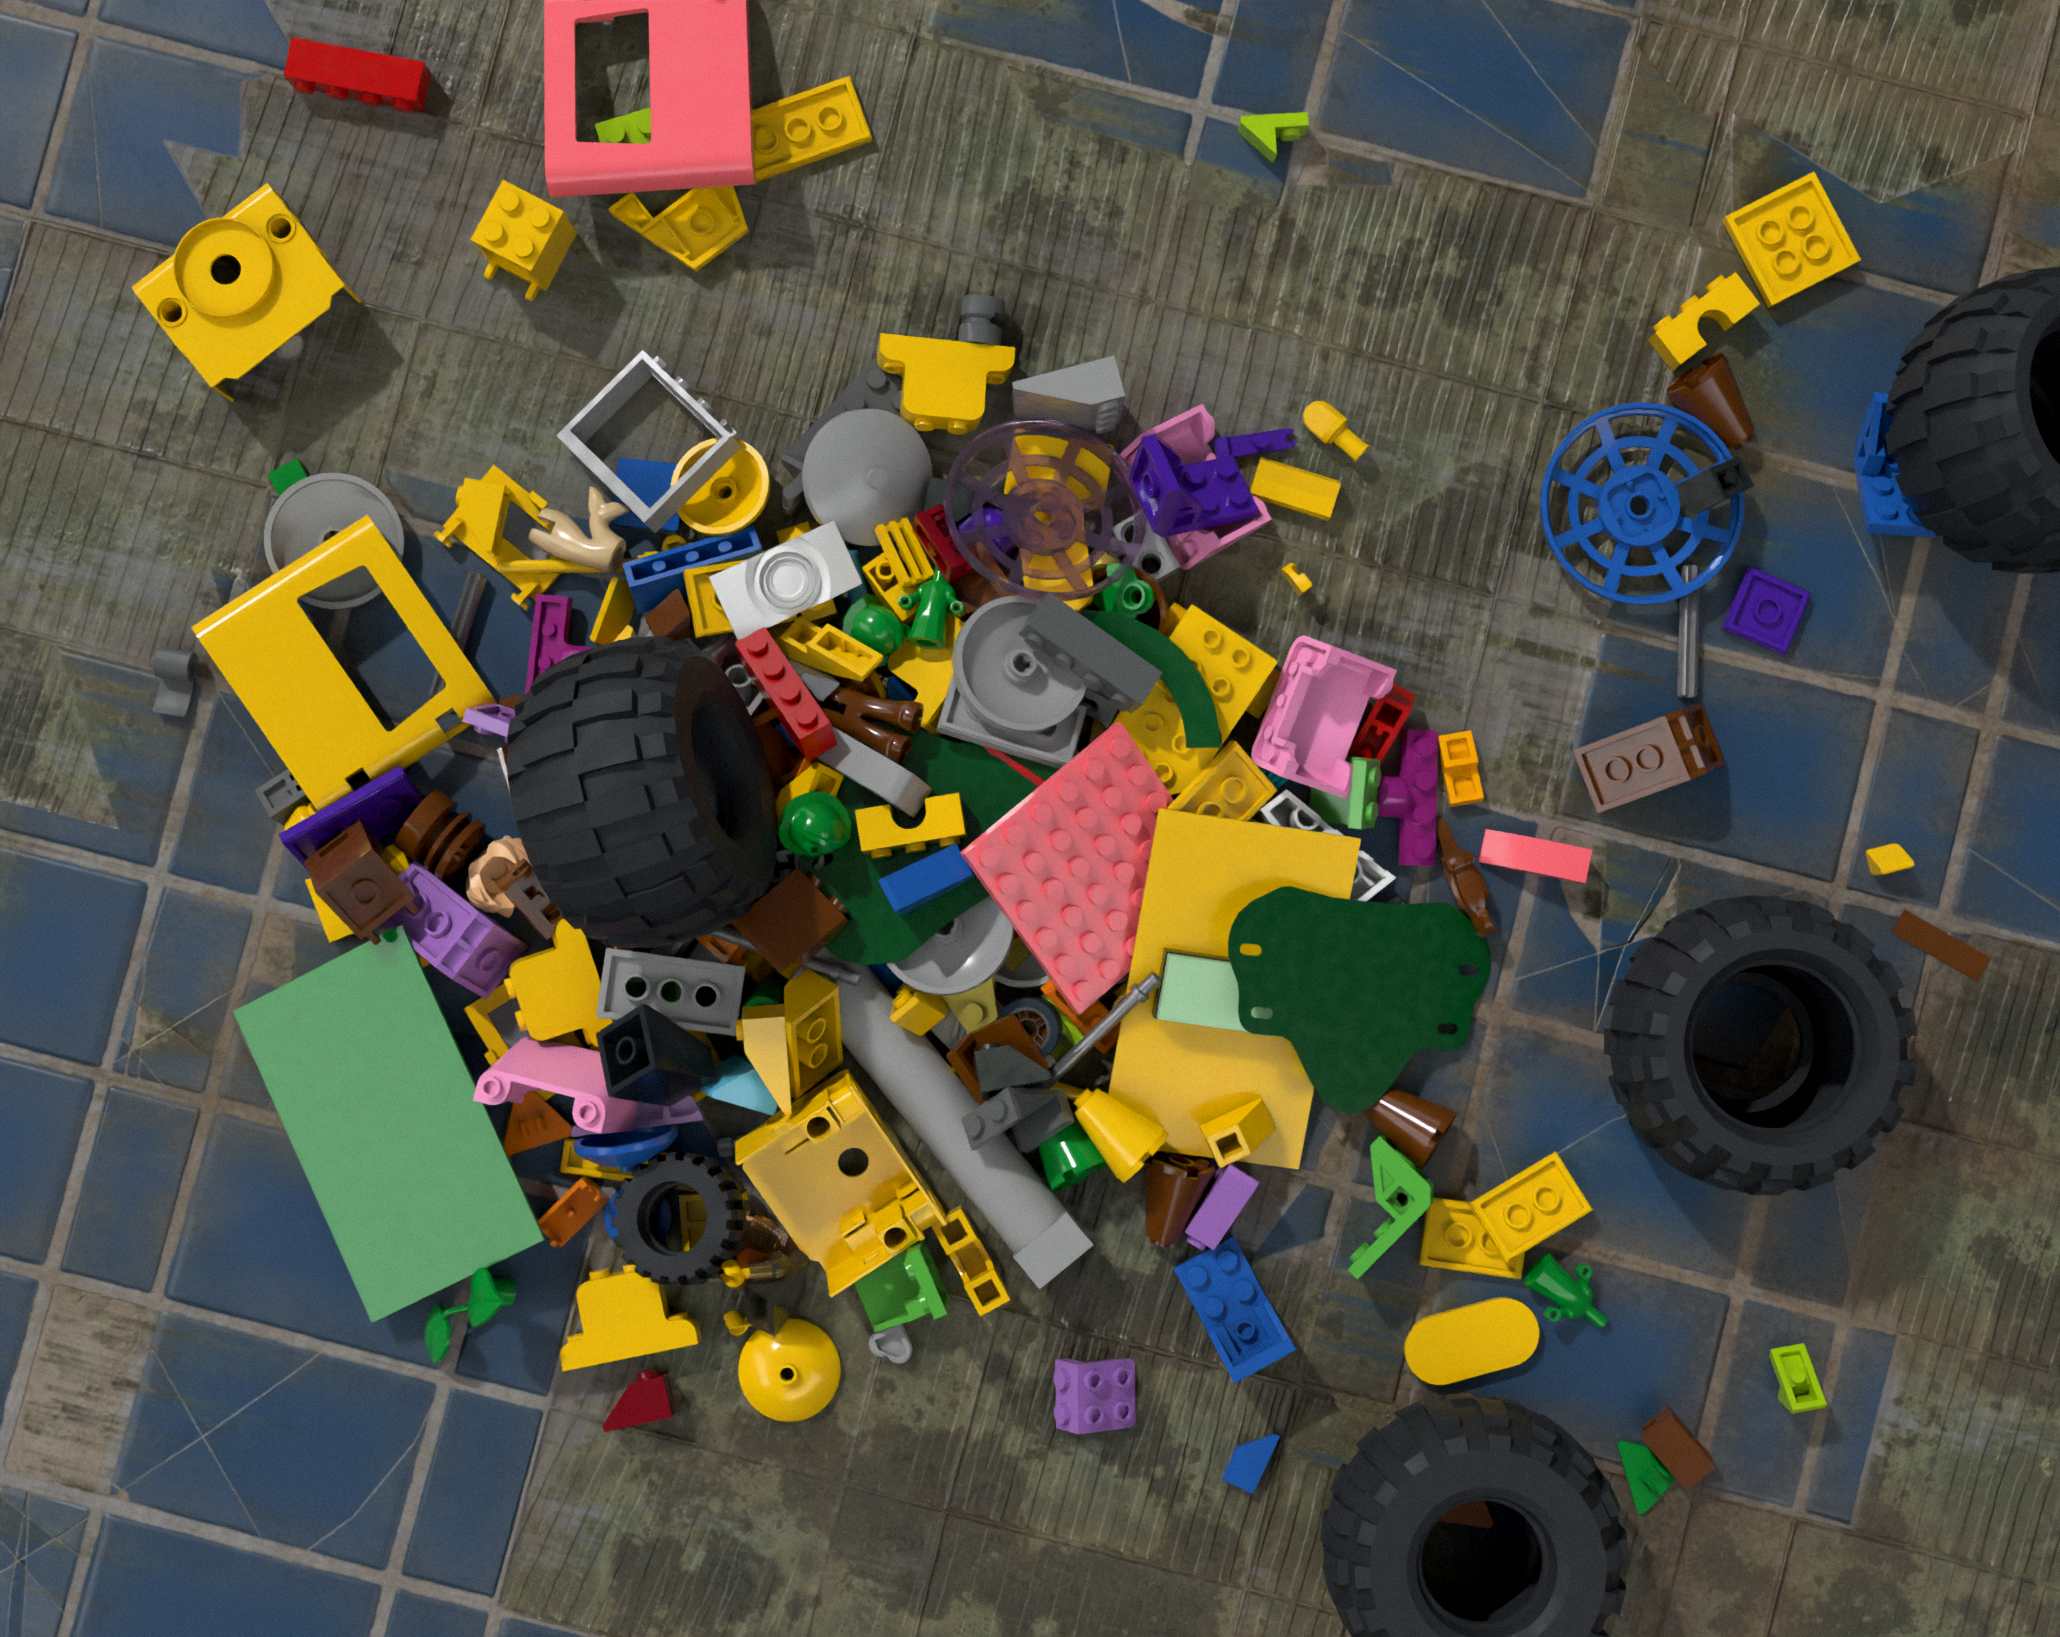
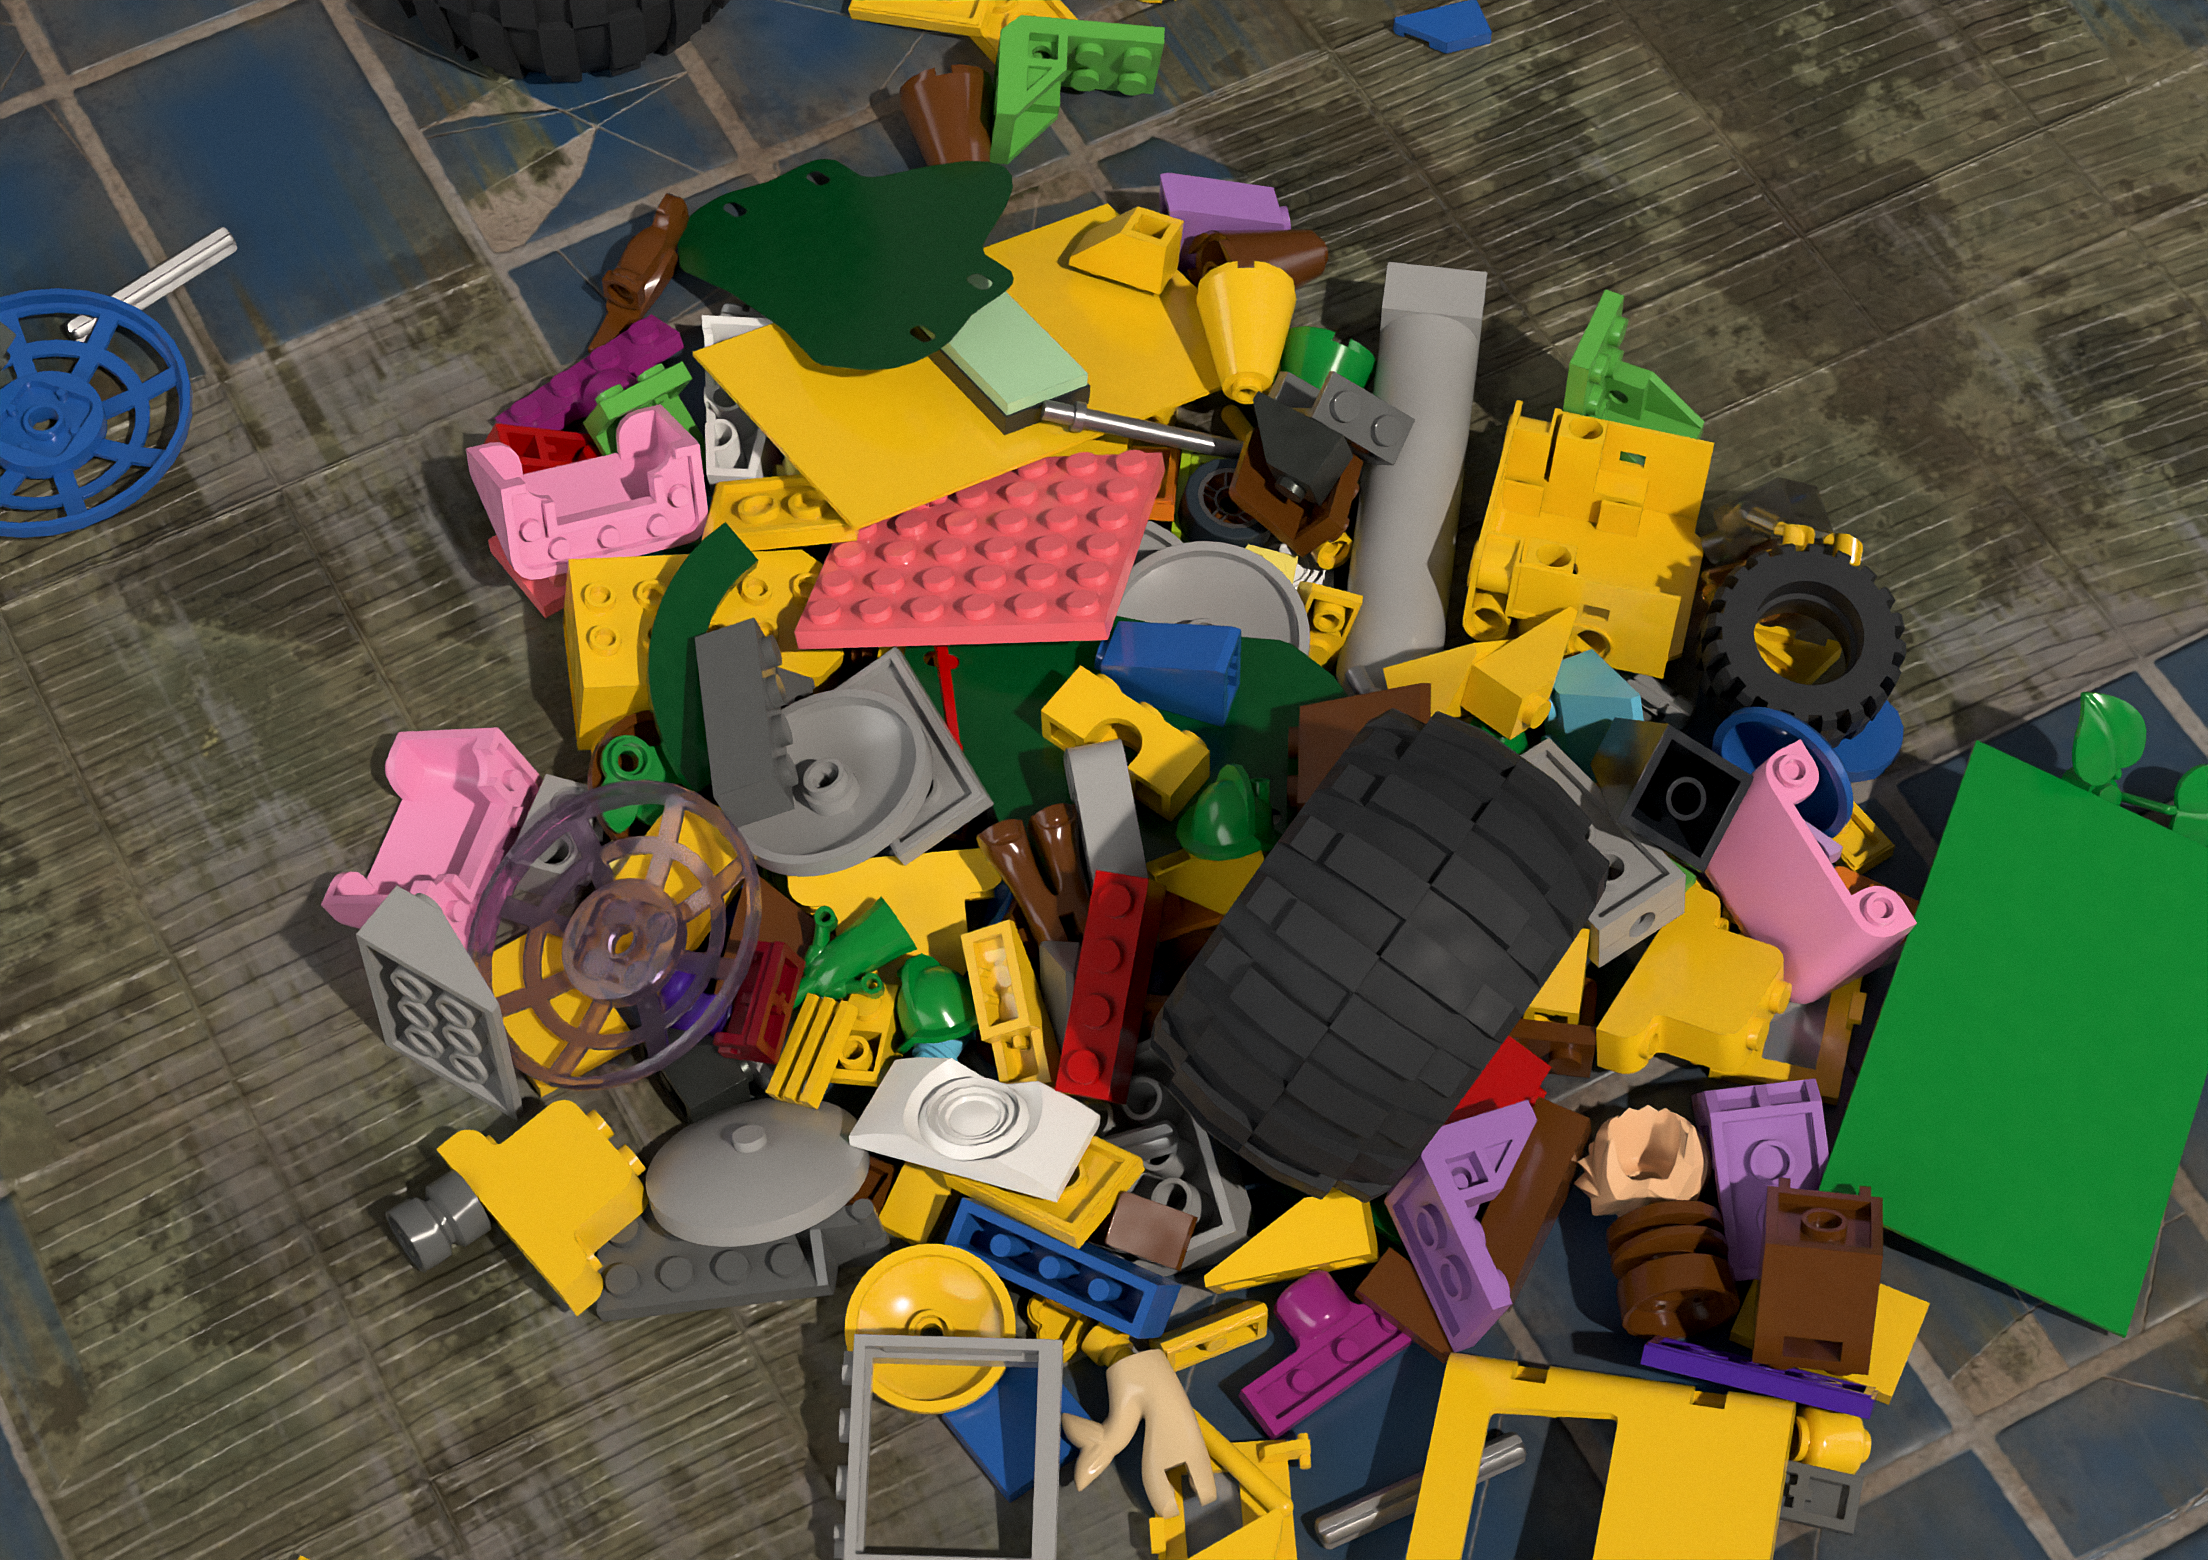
camera: 130 degrees left, 30 degrees down
reddish brown hinge [495,858,563,940] -> none
orange hinge [538,1176,610,1247] -> none
yellow brick [560,1264,702,1371] -> none
dark red slope [603,1368,676,1432] -> none
yellow dish [738,1318,841,1422] -> none
light grey tile [869,1324,913,1364] -> none
yellow arch [931,1204,1011,1317] -> none
medium lavender bracket [1053,1358,1136,1434] -> none
dark purple bracket [1128,434,1258,538] -> none
blue bracket [1173,1235,1296,1383] -> none
dark purple piece [1213,429,1296,459] -> none
yellow piece [1250,457,1341,521] -> none
yellow tile [1280,562,1312,597] -> none
yellow arm [1303,401,1369,462] -> none
light orange slope [1438,730,1484,807] -> none
coral slope [1478,829,1593,884] -> none
bracket [1573,701,1726,814] -> none
dark purple tile [1721,566,1811,656] -> none

